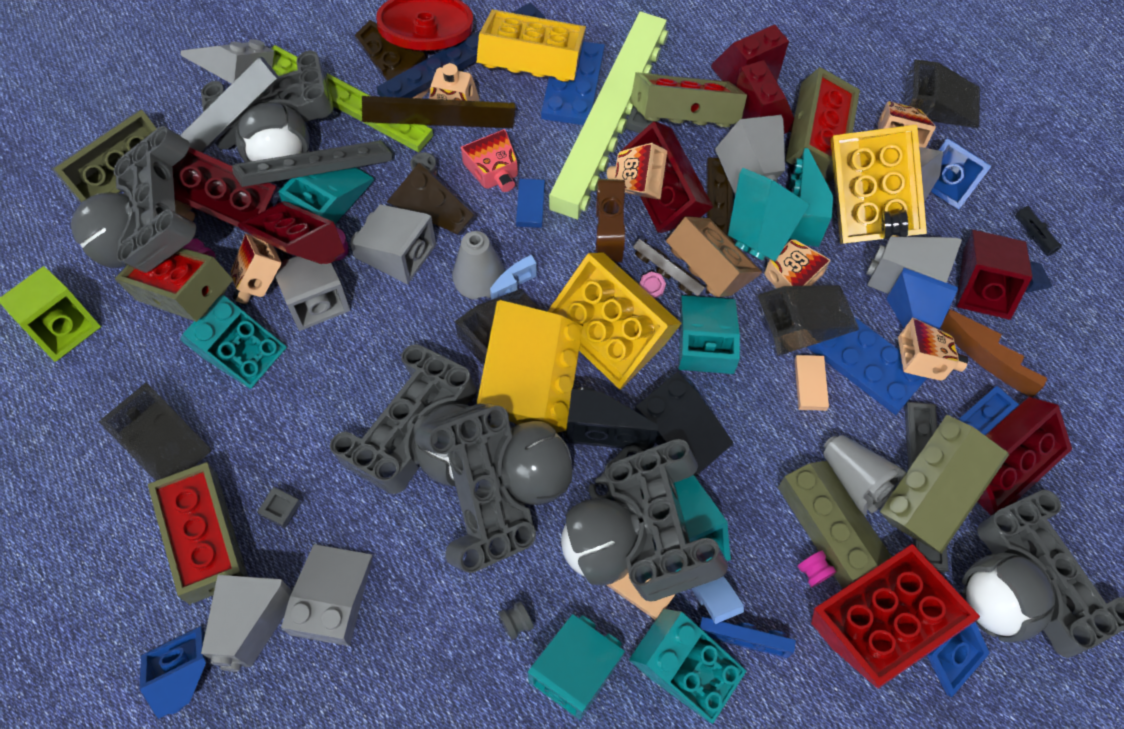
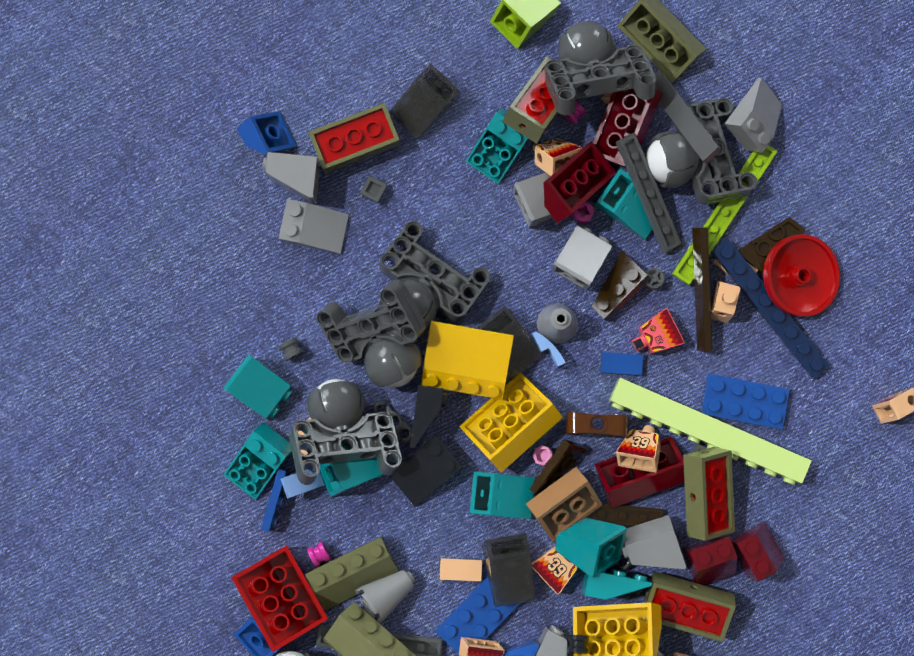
camera: 90 degrees right, 20 degrees up
yellow slope [476,9,586,81] -> none

